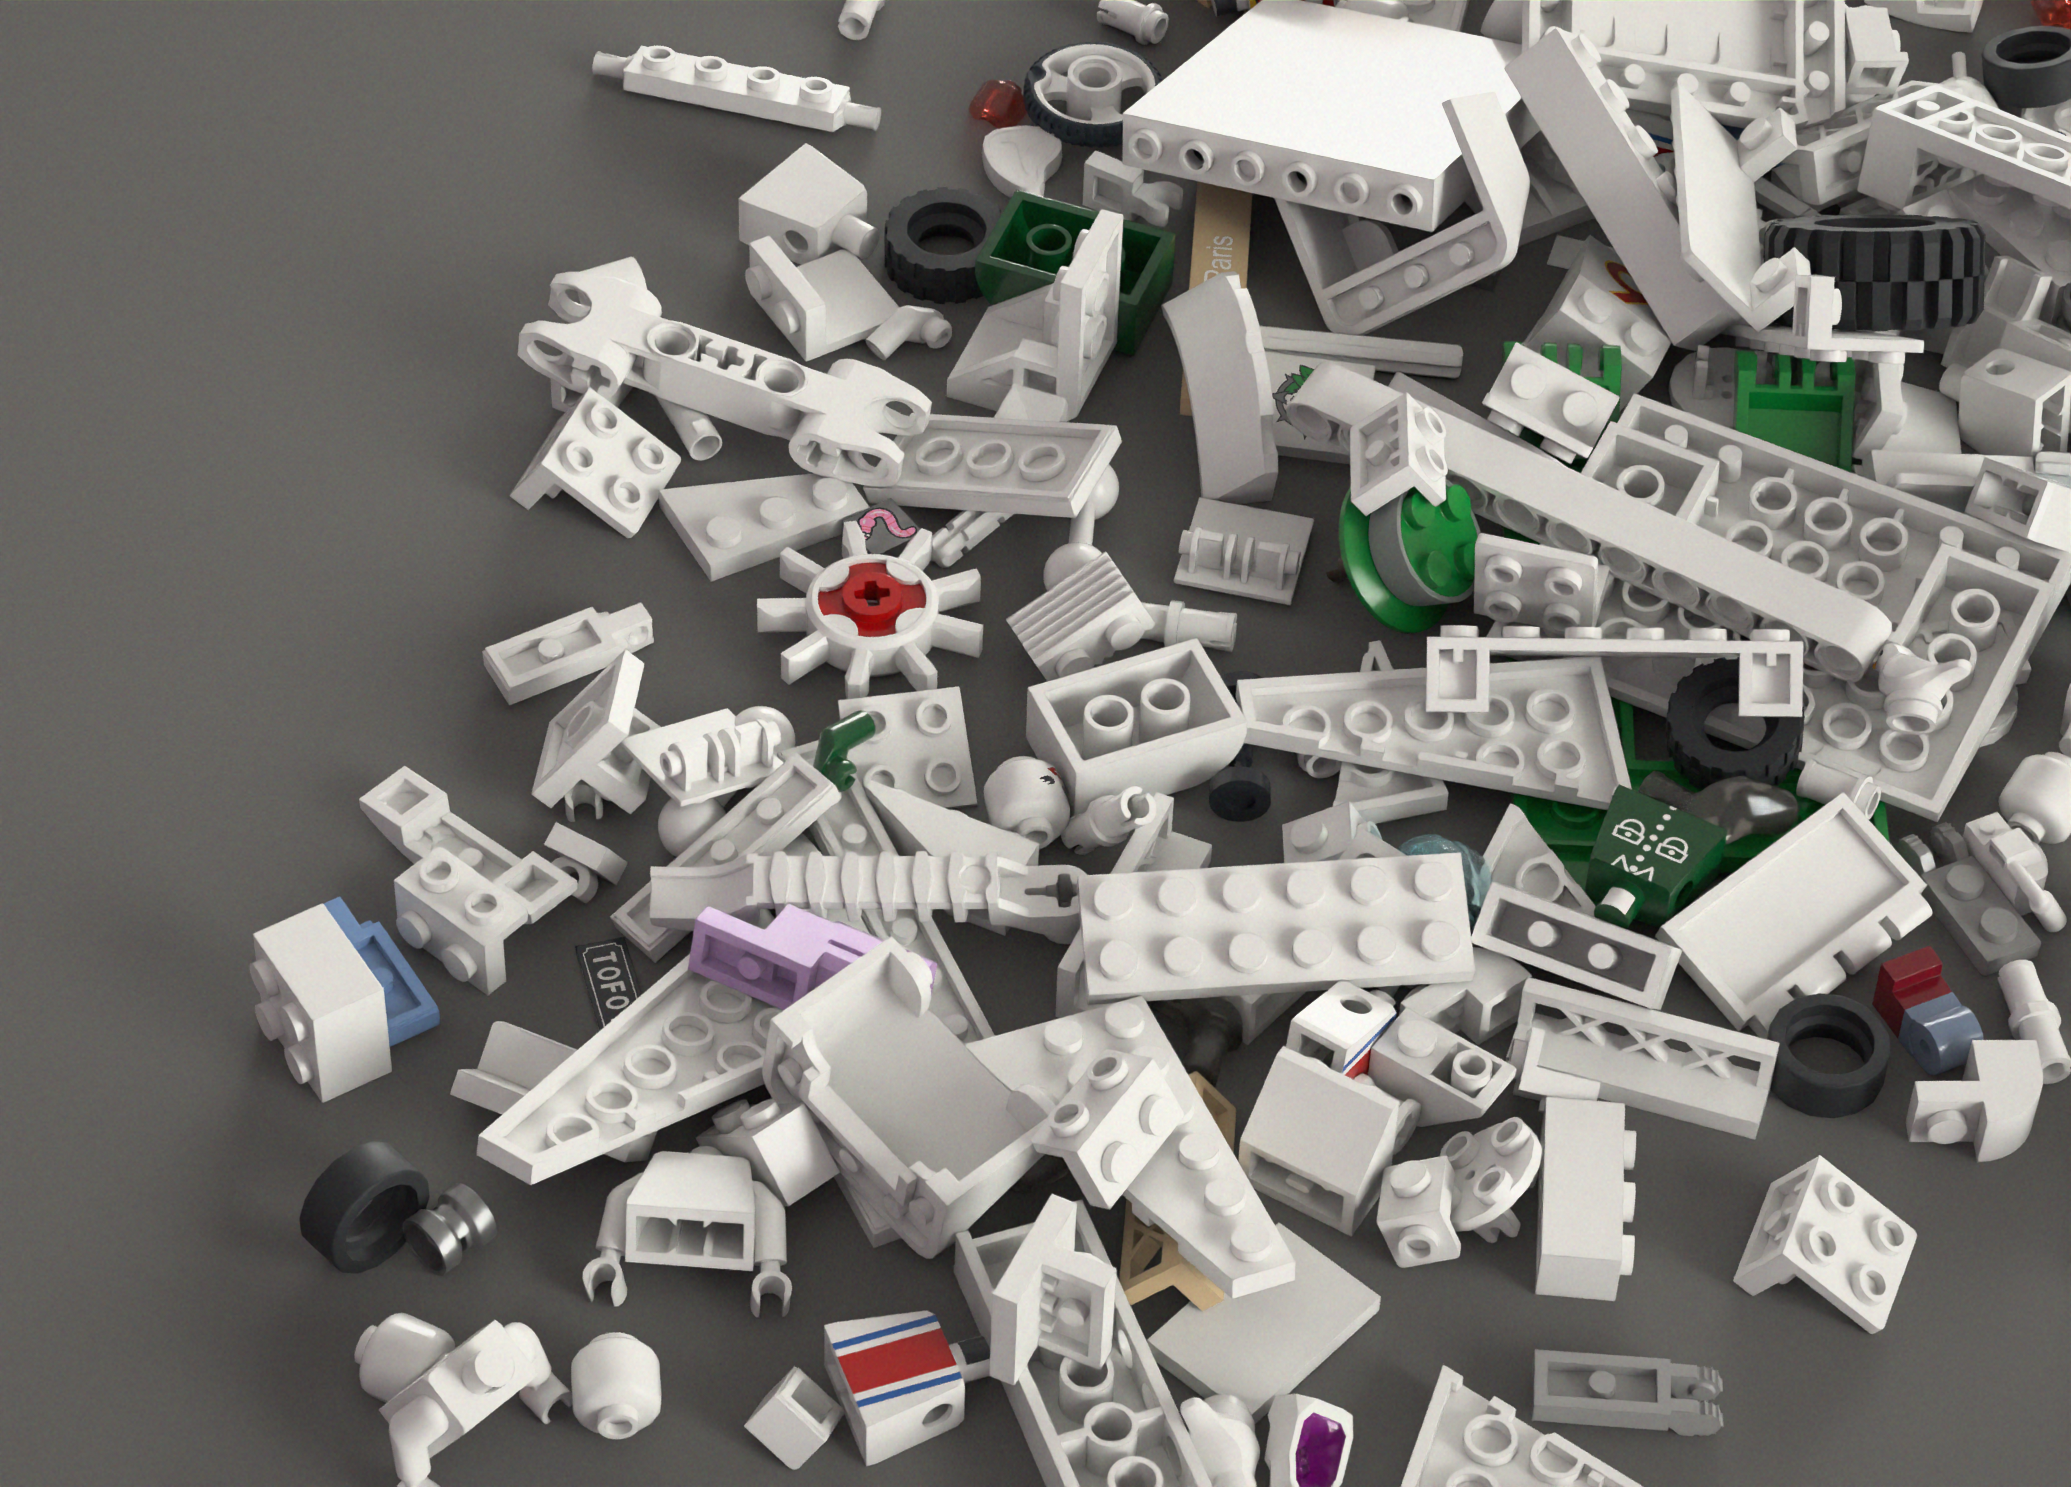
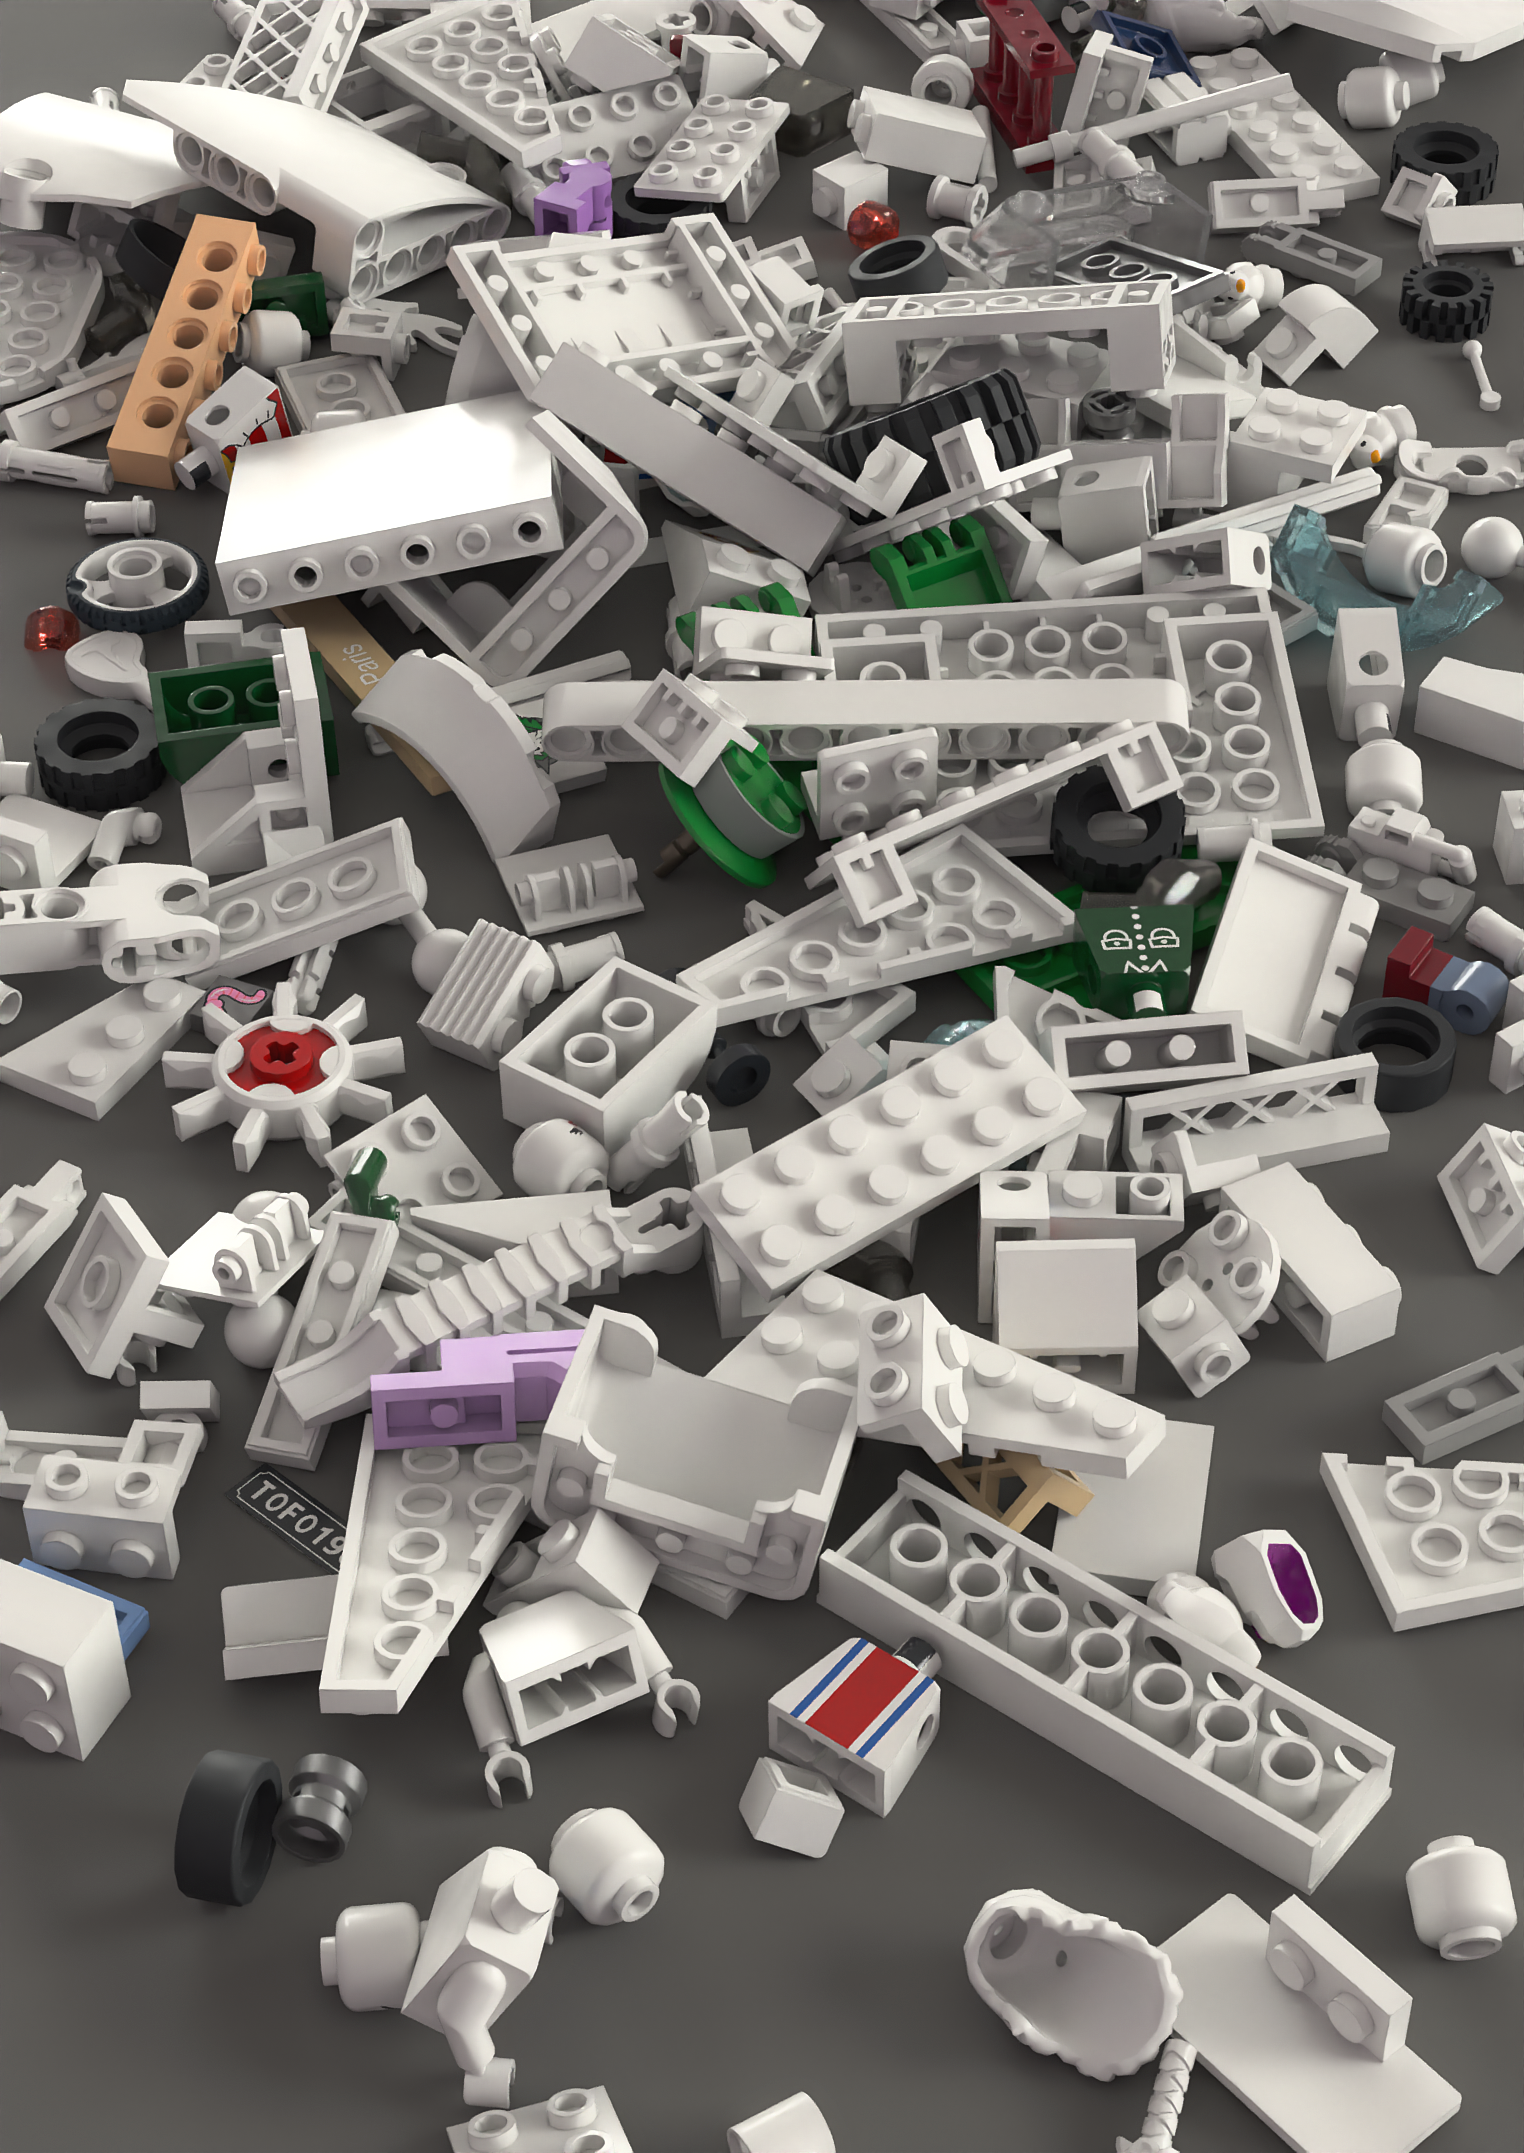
camera: 30 degrees left, 5 degrees down
white bracket [989,1194,1117,1386] -> none
white animal [1872,643,1971,735] -> none

